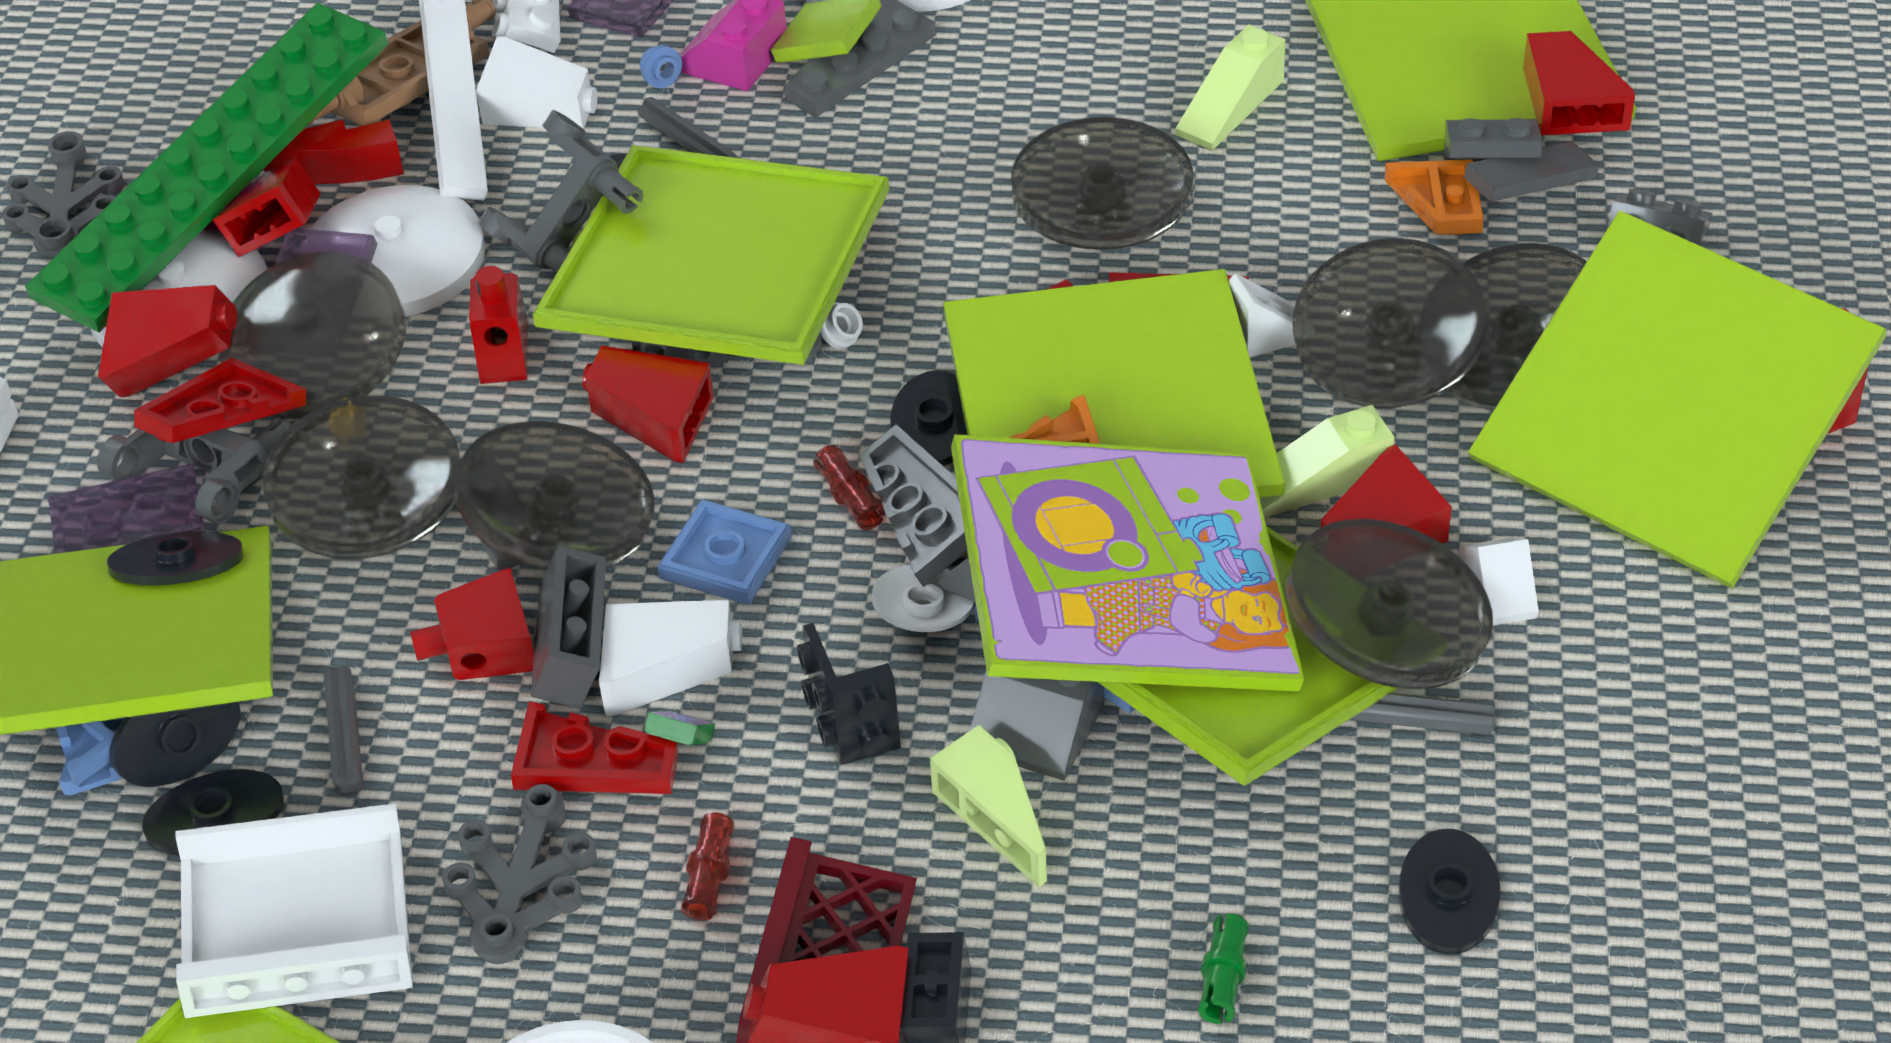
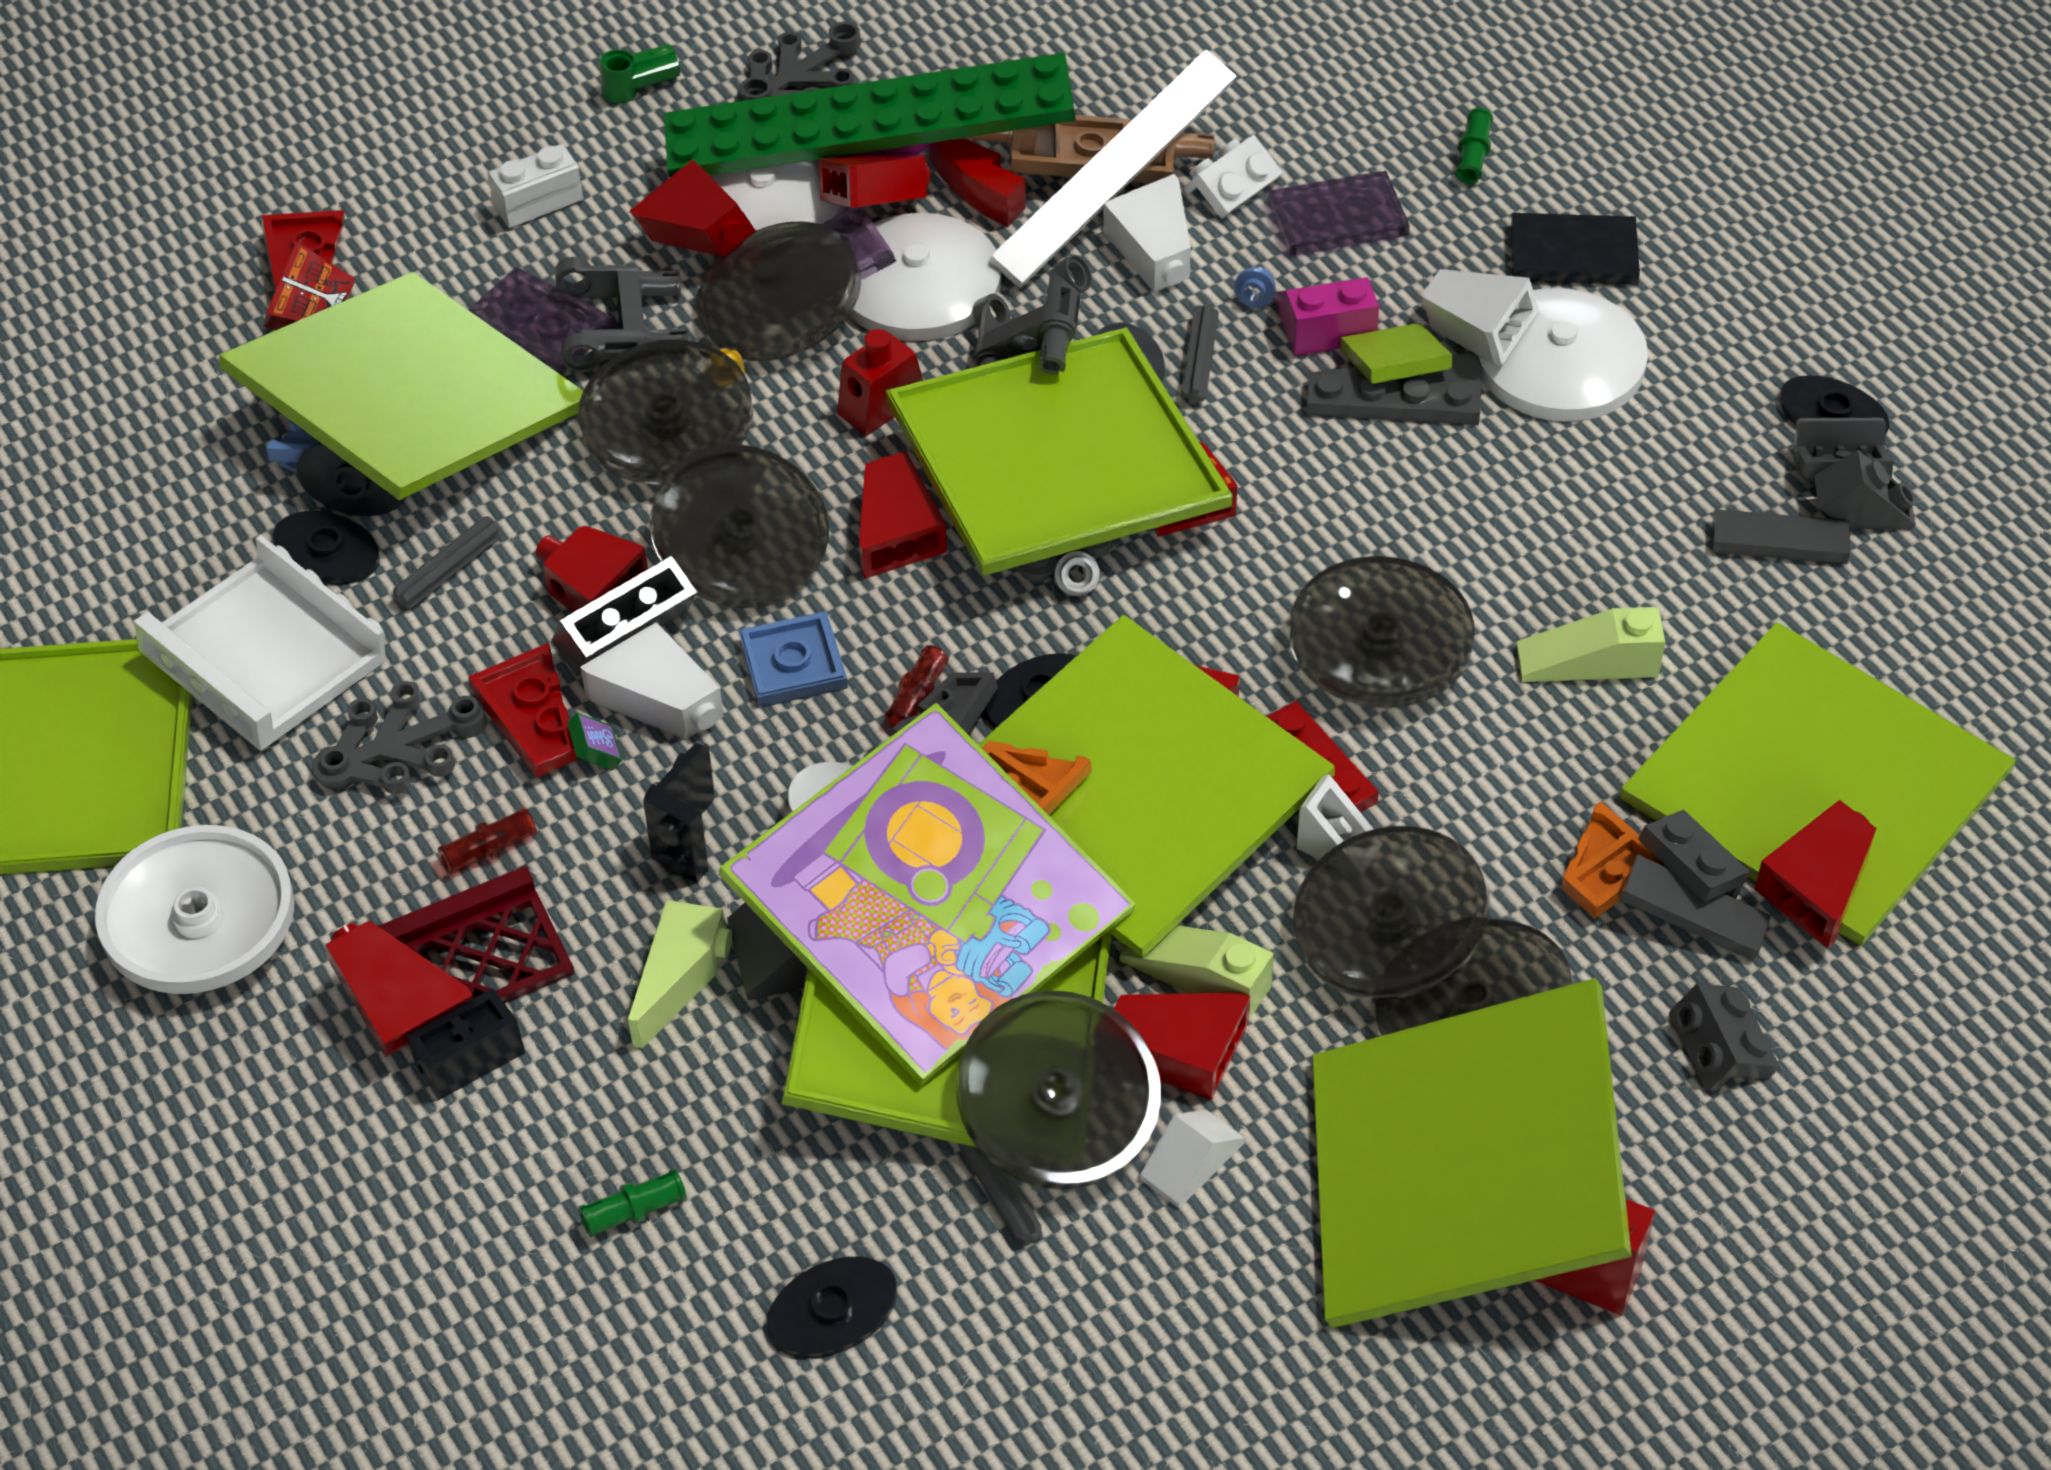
camera: 50 degrees right, 5 degrees up
black piece [107,531,243,585] -> none
red wing [134,358,307,443] -> none

